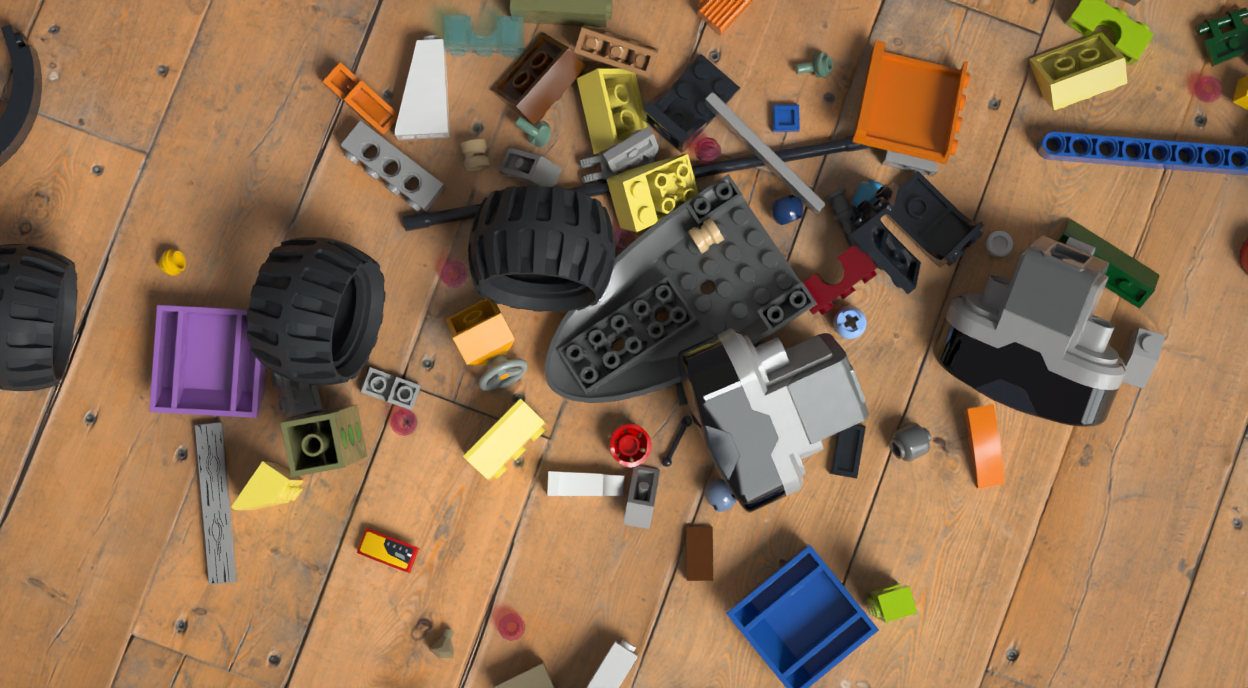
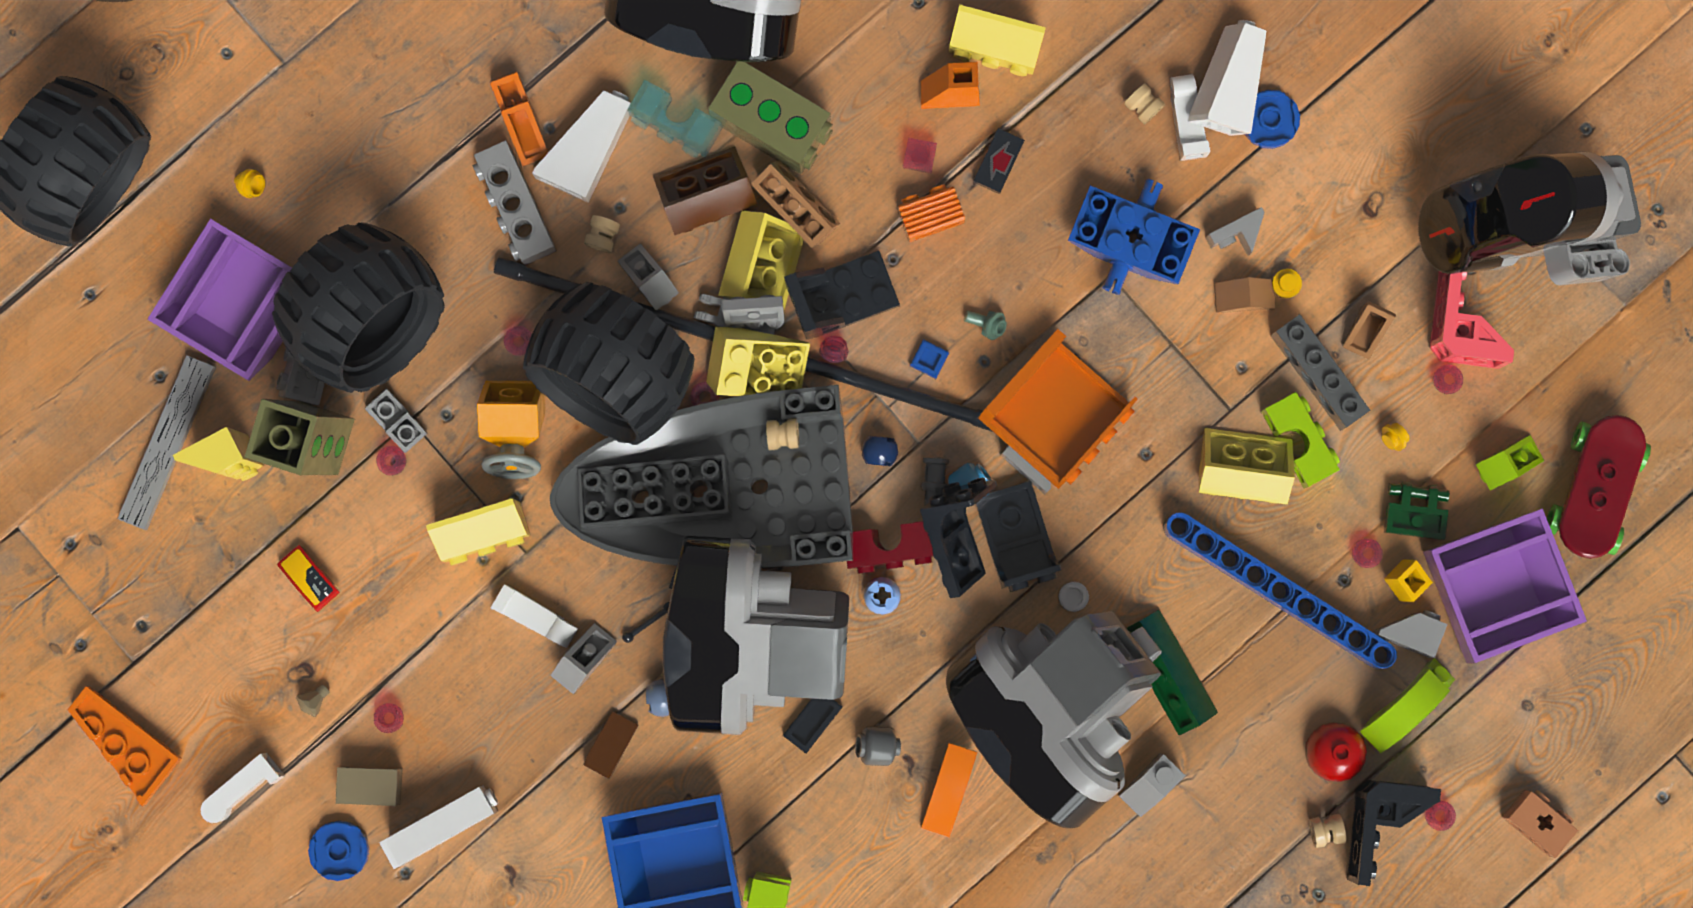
camera: 30 degrees right, 0 degrees up
sand green plate [515,116,551,147] -> none
red helmet [609,424,652,467] -> none
light grey tile [704,93,825,215] -> none

